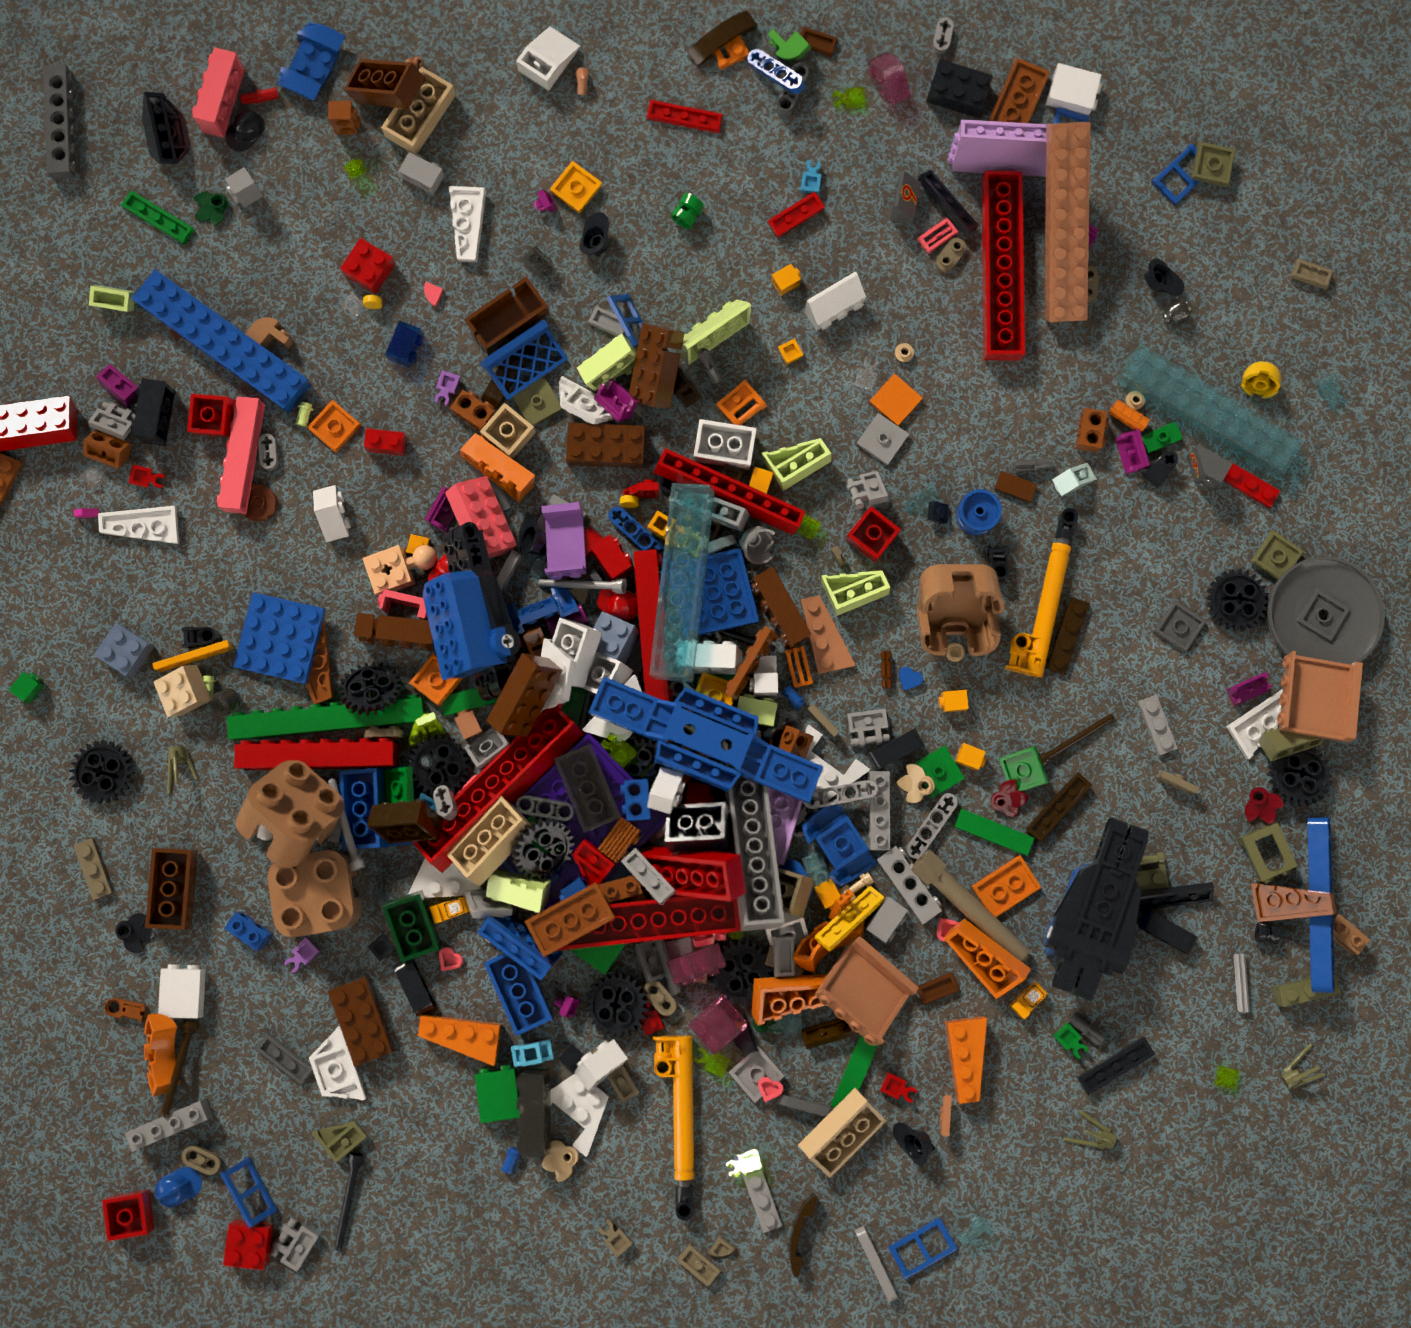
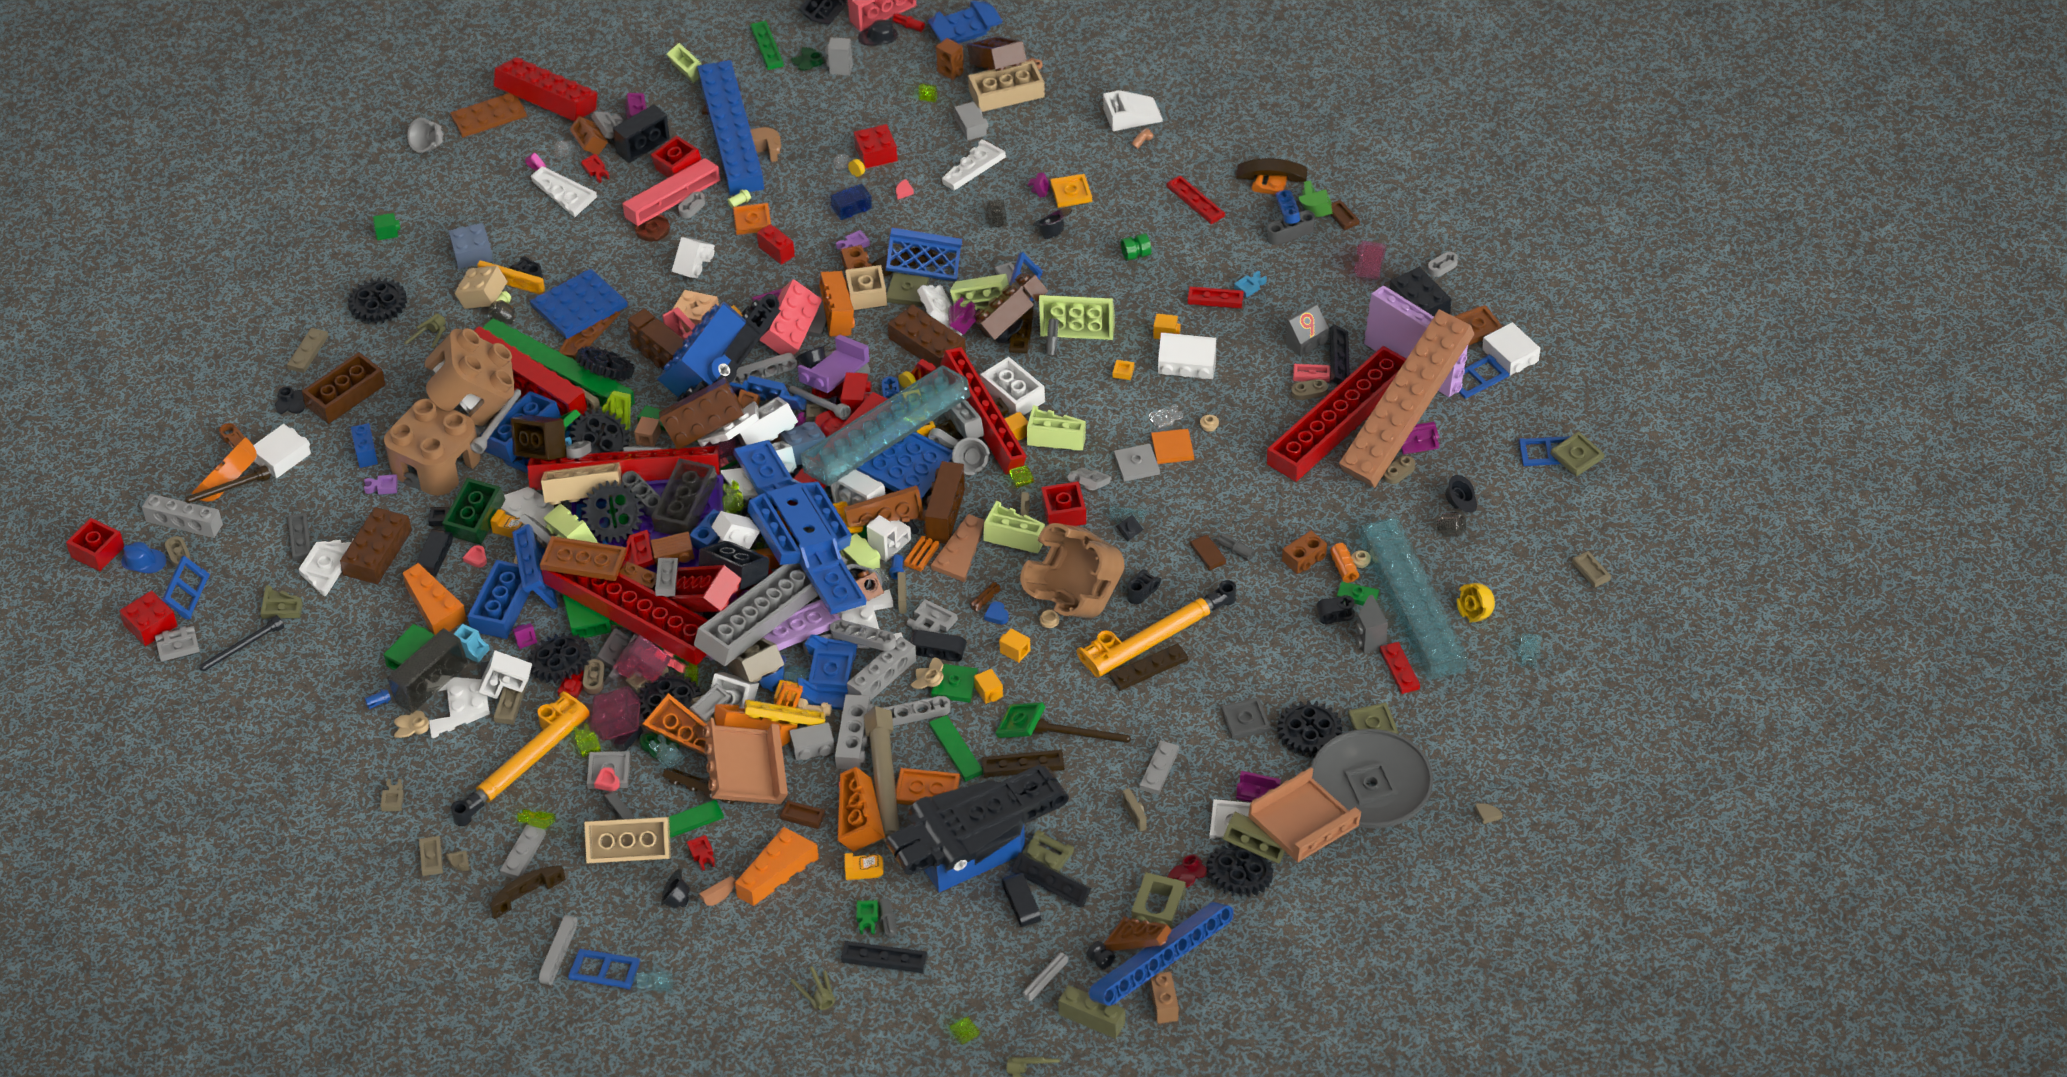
camera: 45 degrees right, 35 degrees down
orange tile [409,653,464,707] -> none
reddish brown piece [464,277,550,356] -> none
orange plate [716,380,767,426] -> none
clear neon green plate [832,87,865,109] -> none
blue wheel [956,489,1002,536] -> none
dark red plate [990,779,1029,817] -> none
light aqua slope [1052,463,1096,496] -> none
magenta hinge [1115,429,1150,474] -> none

